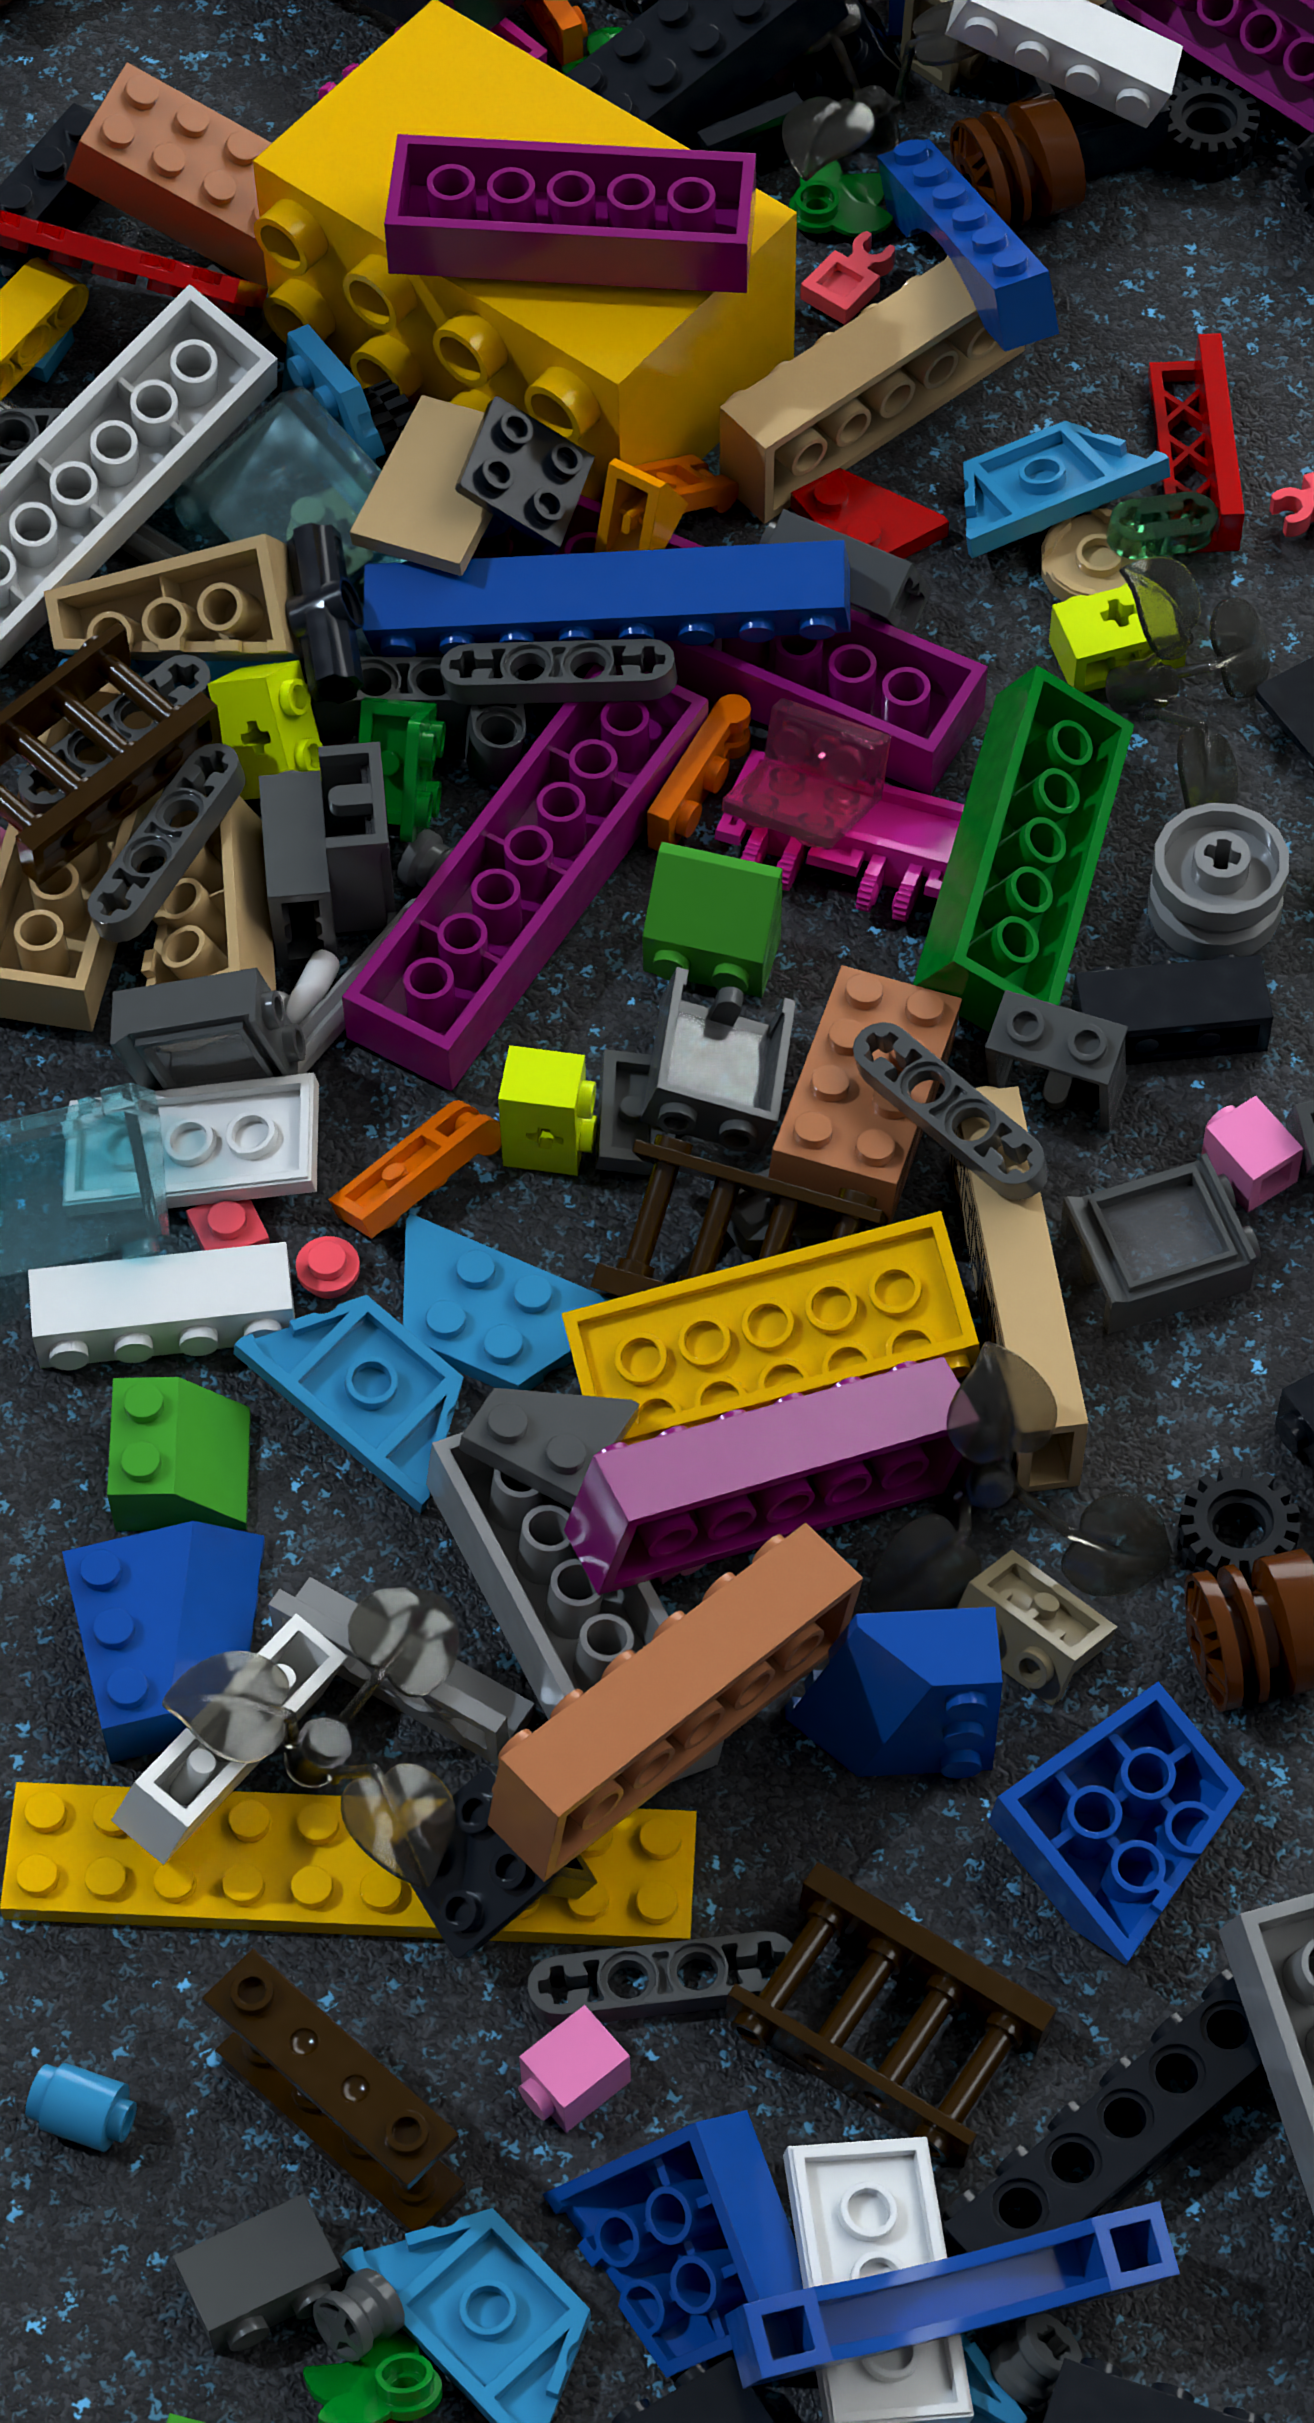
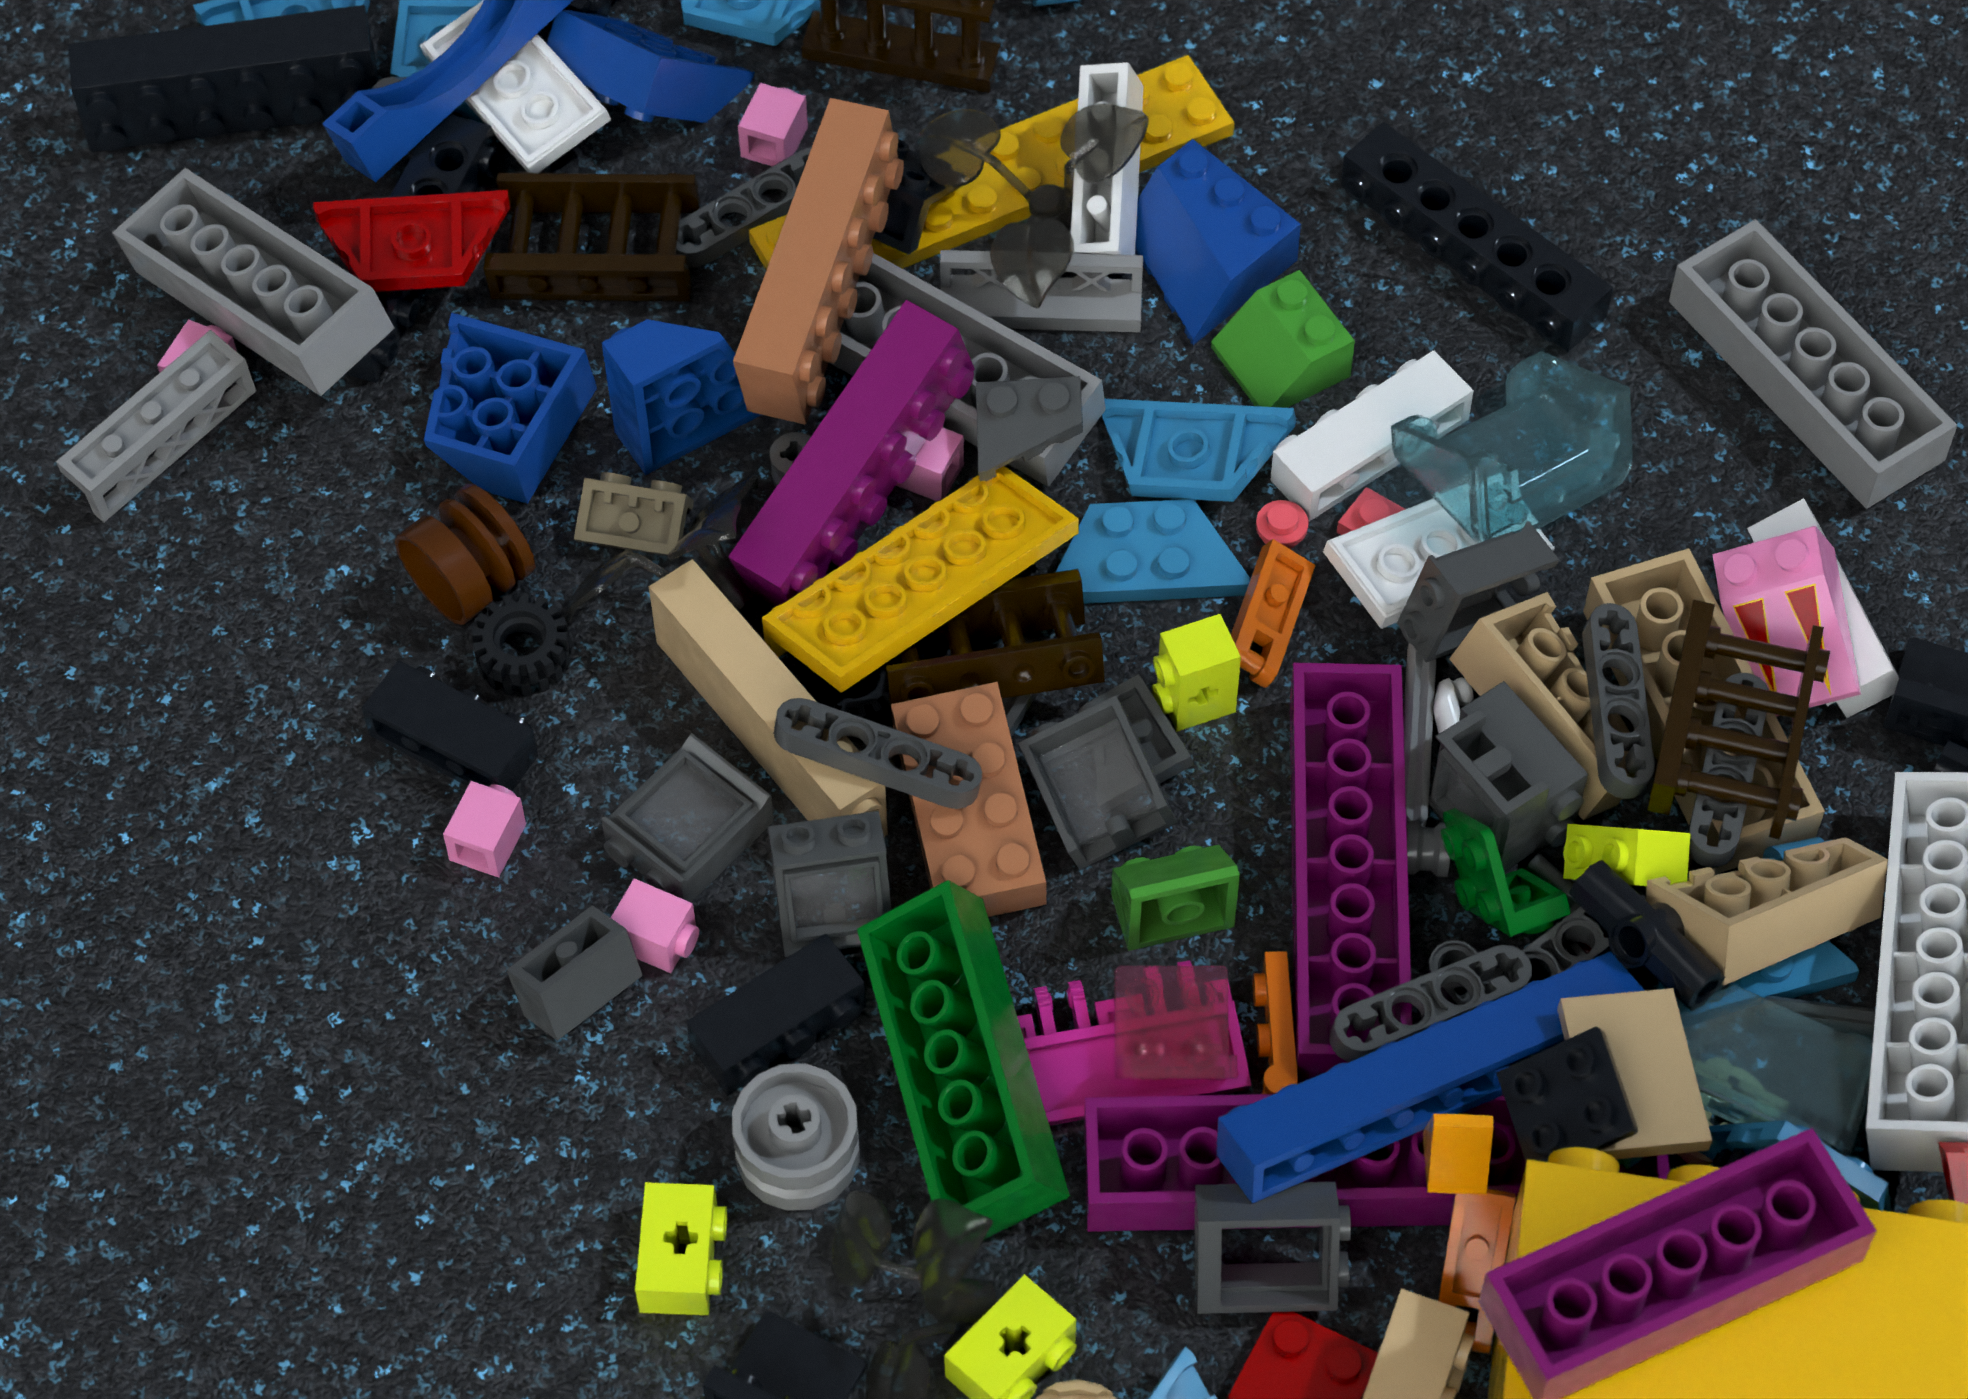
camera: 150 degrees right, 0 degrees up
none -> red wing [313,190,510,292]

